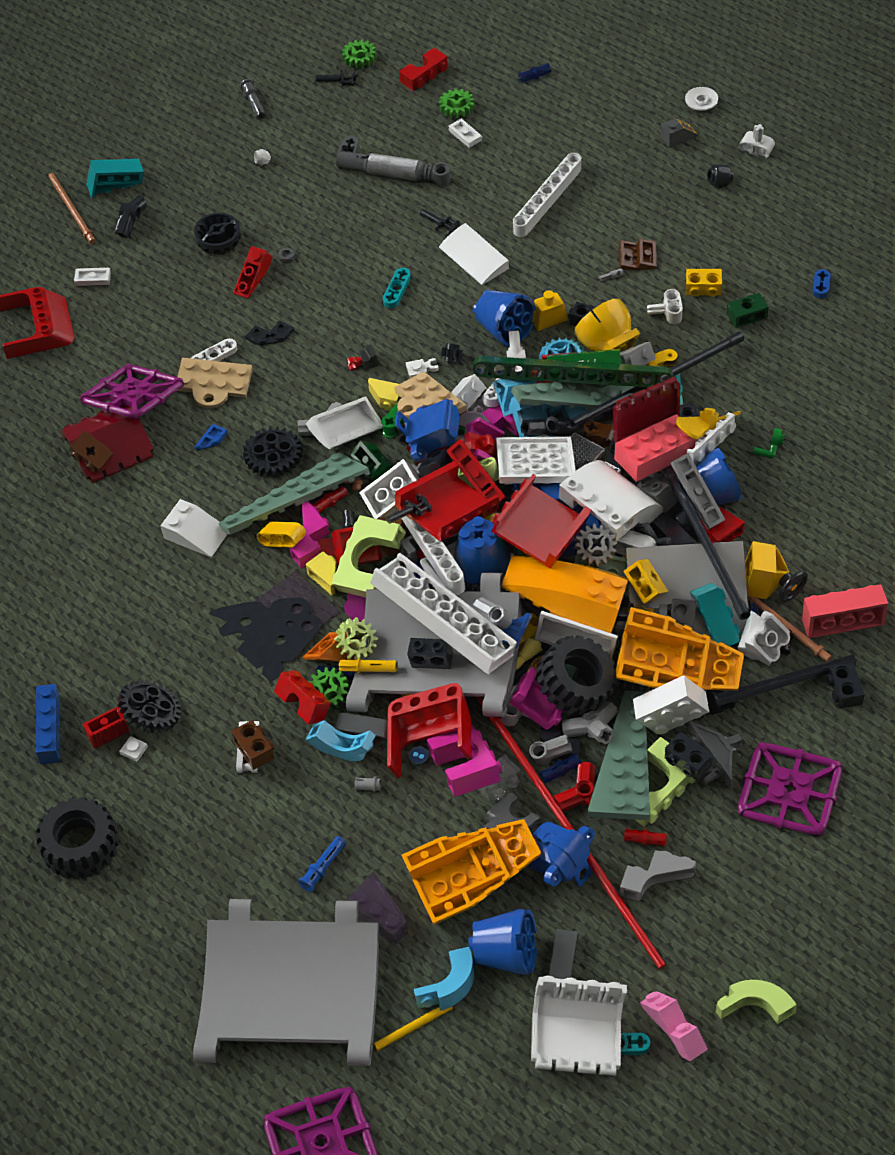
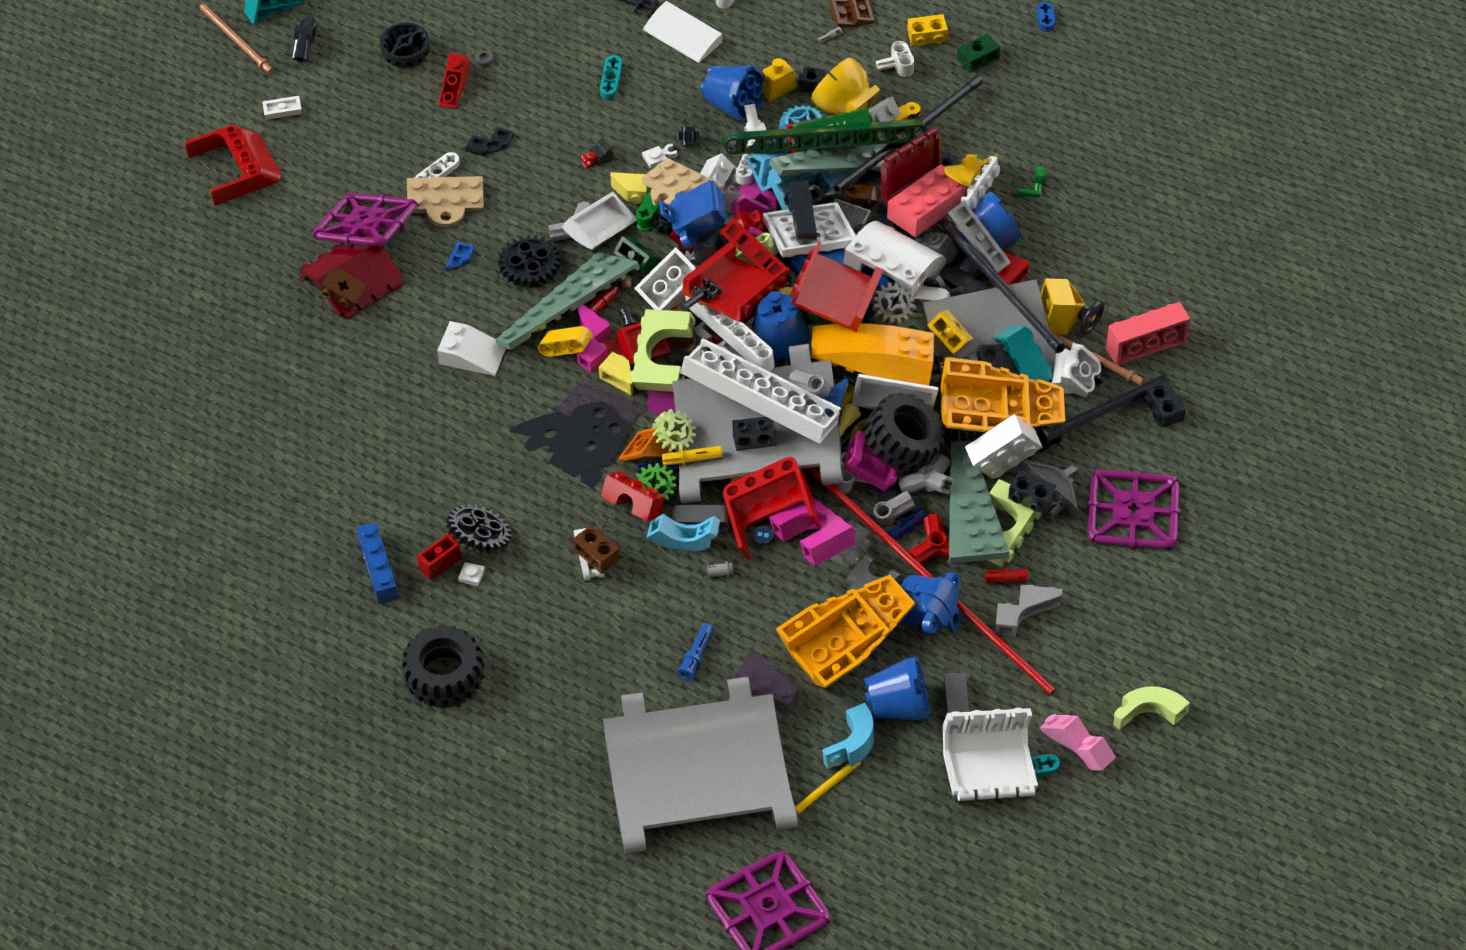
camera: 15 degrees left, 0 degrees up
none -> black beam [788,181,817,243]

